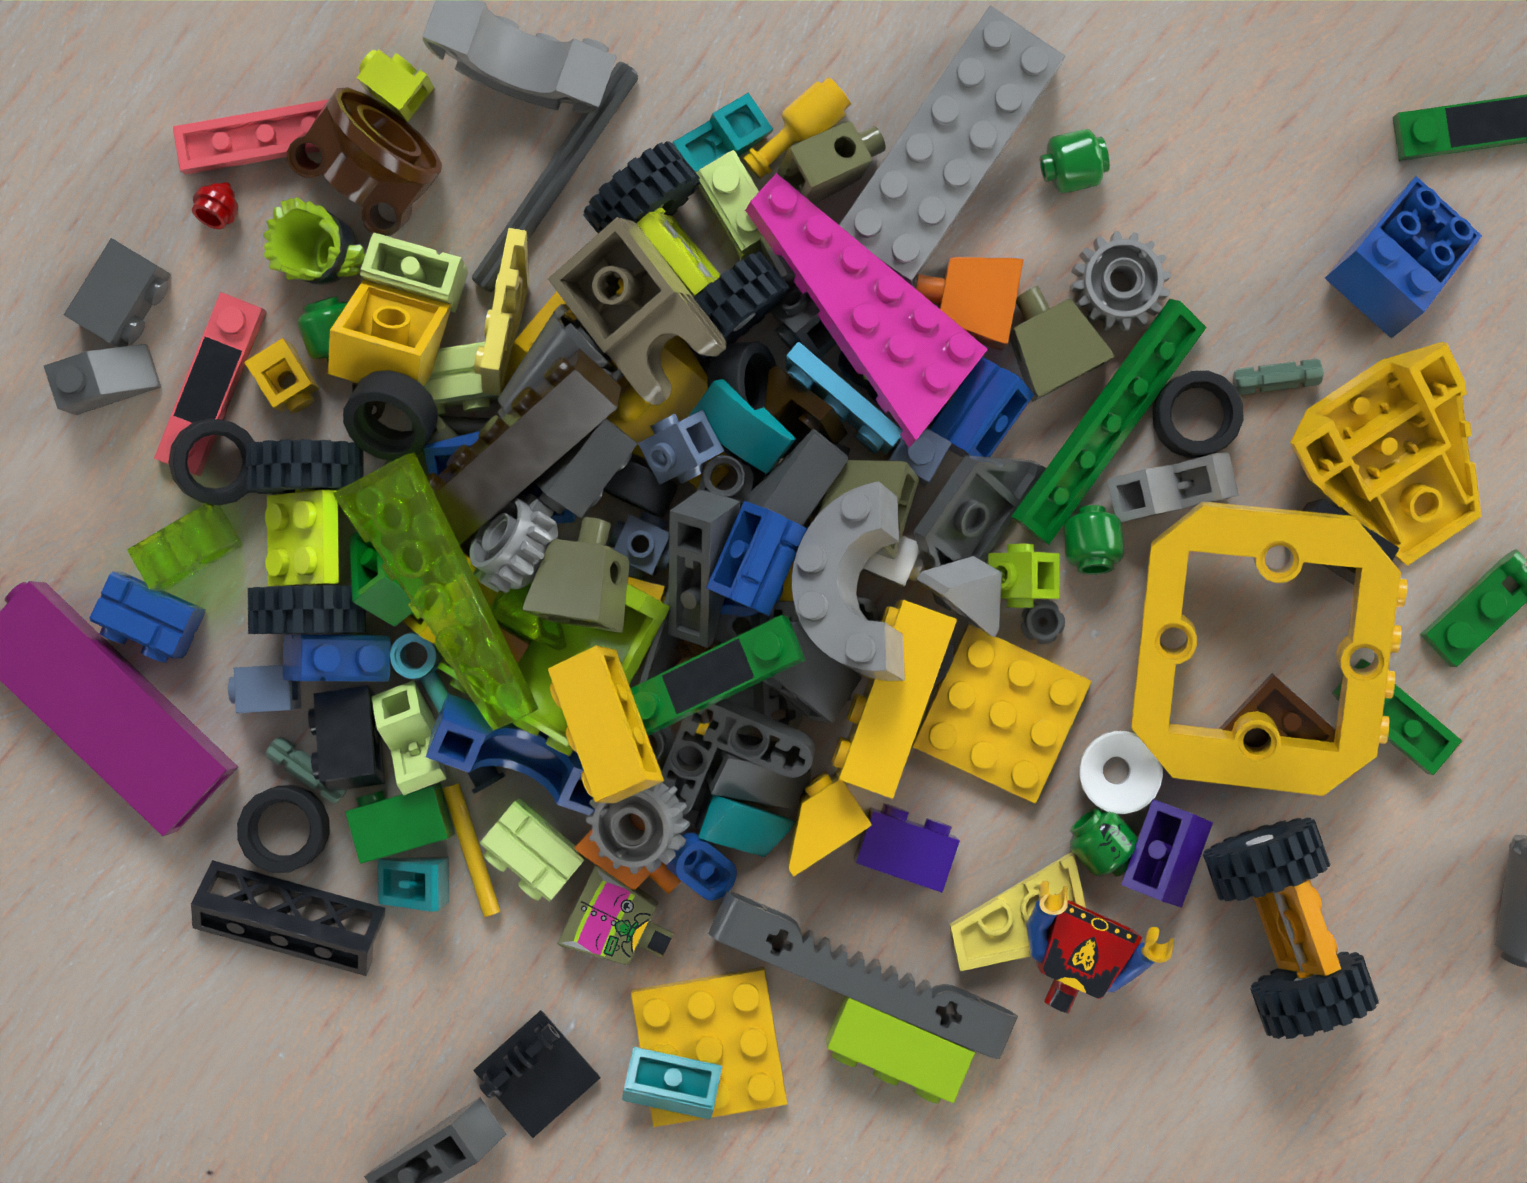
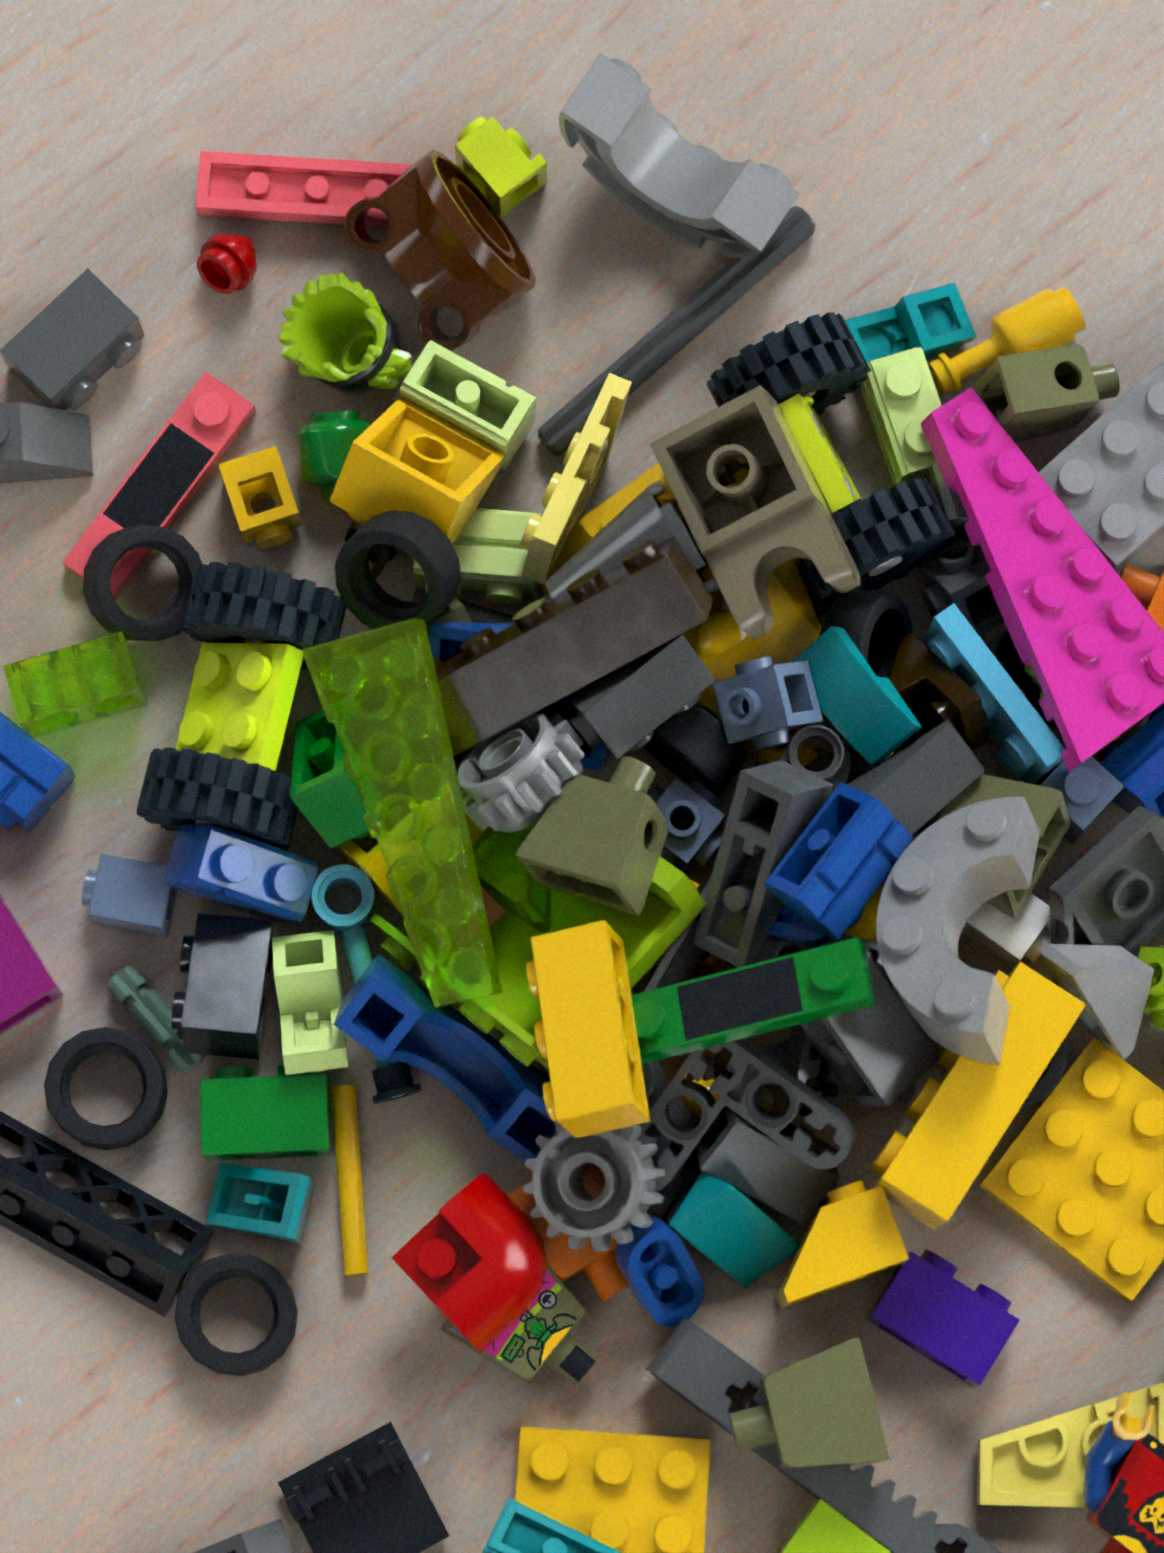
camera: 10 degrees right, 10 degrees down
yellowish green brick [480,798,586,902] -> none
none -> black tyre [174,1253,298,1376]
none -> red brick [391,1172,547,1354]
none -> olive torso [729,1337,890,1469]

